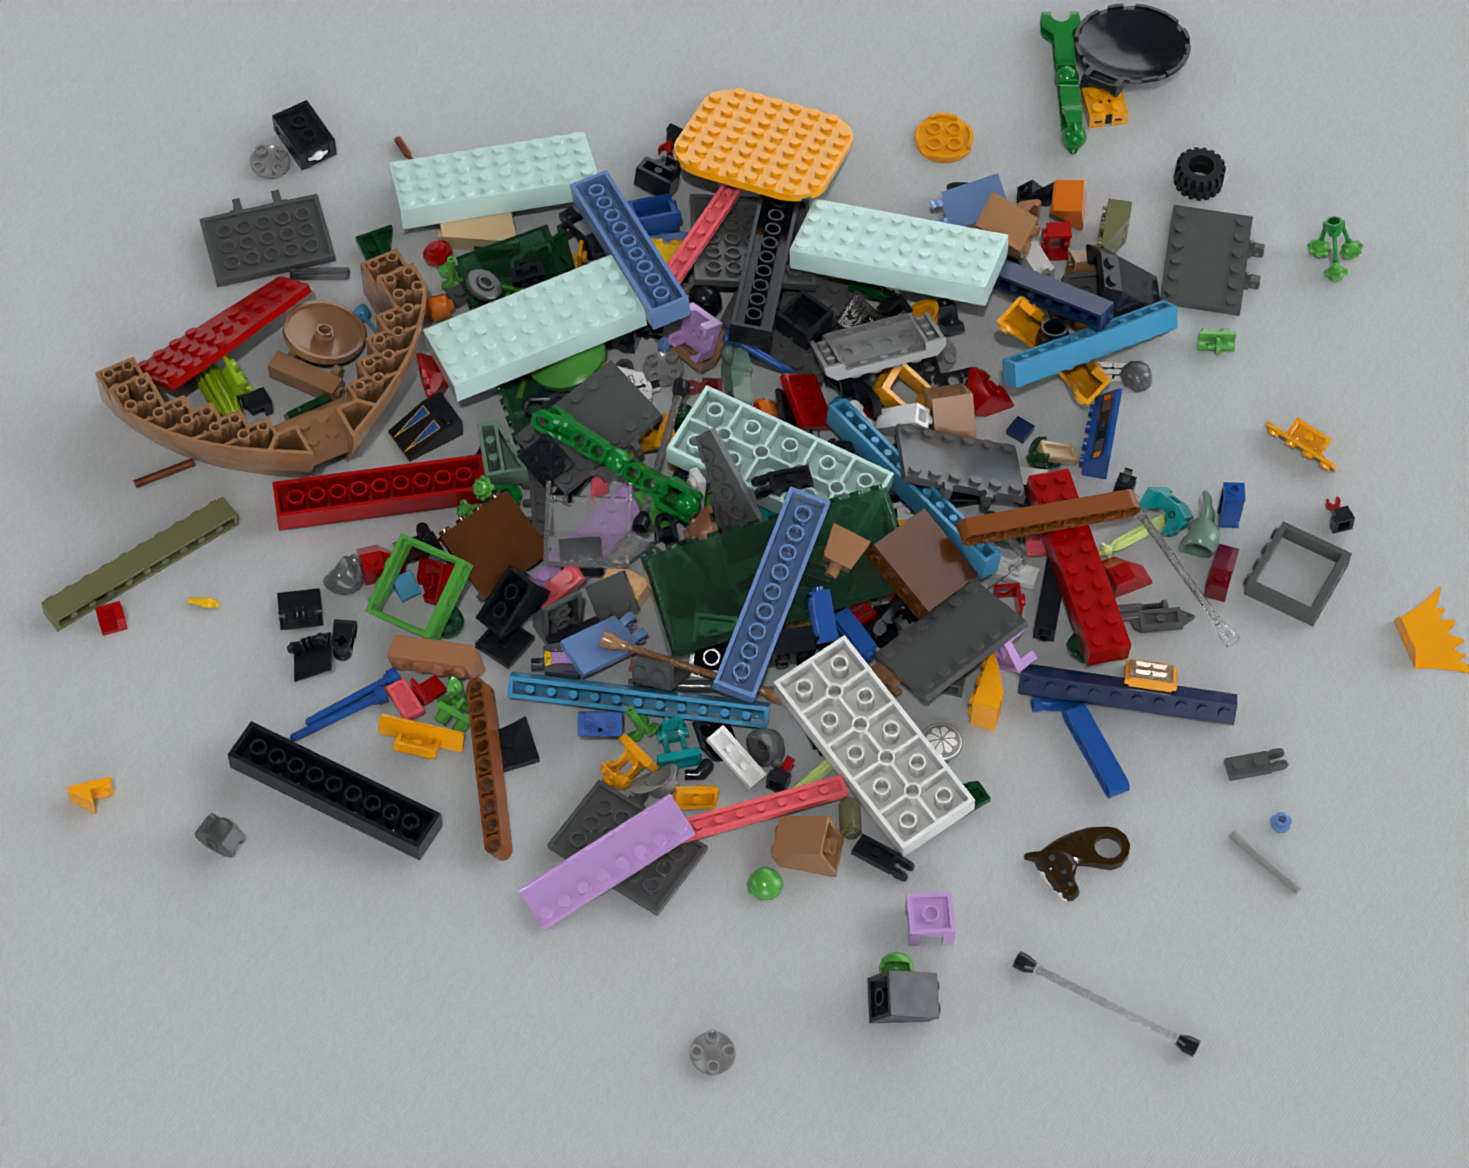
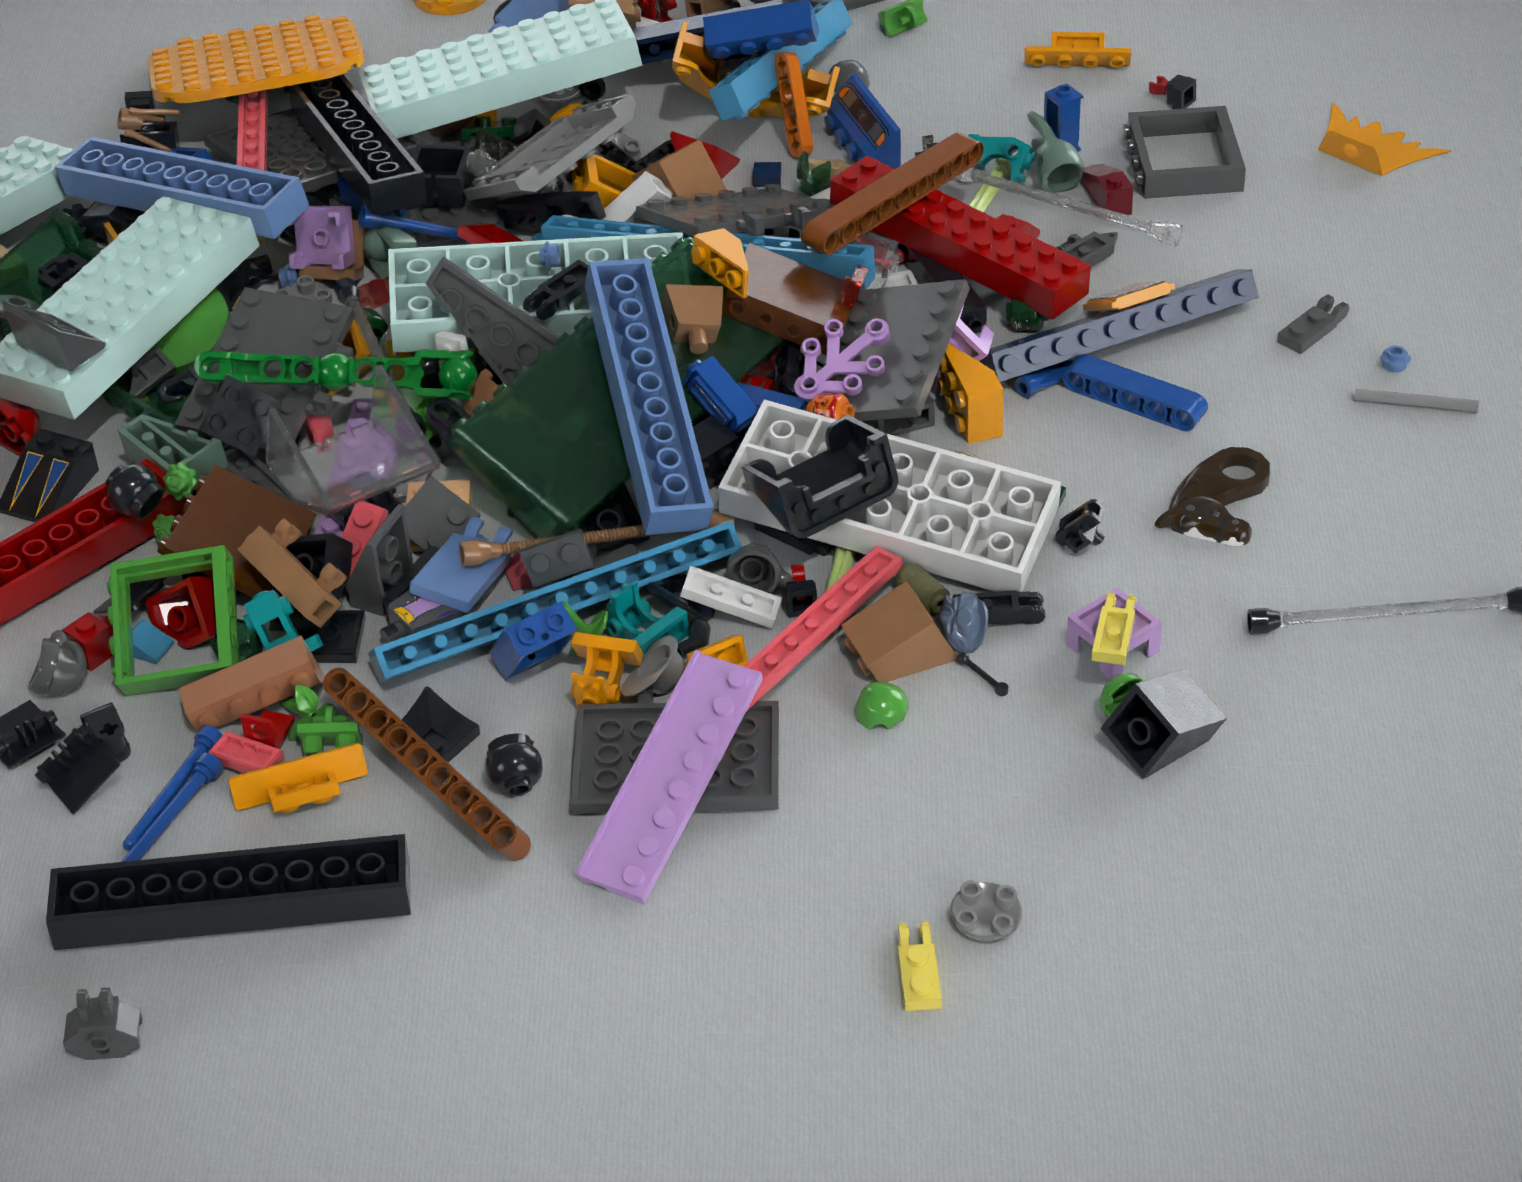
camera: 30 degrees left, 15 degrees down
none -> dark grey slope [3,303,106,371]
none -> black piece [105,464,165,520]
none -> medium nougat plant [117,107,180,152]
none -> dark grey tile [129,347,177,403]
none -> medium nougat brick [237,518,347,628]
none -> teal tile [243,590,323,652]
none -> clear plate [467,149,497,177]
none -> black piece [485,733,543,796]
none -> medium blue plate [539,241,560,271]
none -> light orange slope [691,228,749,298]
none -> blue slope [703,0,819,59]
none -> black windscreen [741,415,898,539]
none -> orange beam [774,52,813,157]
none -> lavender plant [794,318,890,403]
none -> orange head [806,393,854,420]
none -> clear red plate [840,265,869,309]
none -> light yellow hinge [898,921,942,1011]
none -> sand blue hat [939,592,988,653]
none -> black hinge [956,652,1009,696]
none -> black piece [1055,499,1105,553]
none -> light yellow hinge [1092,592,1136,665]

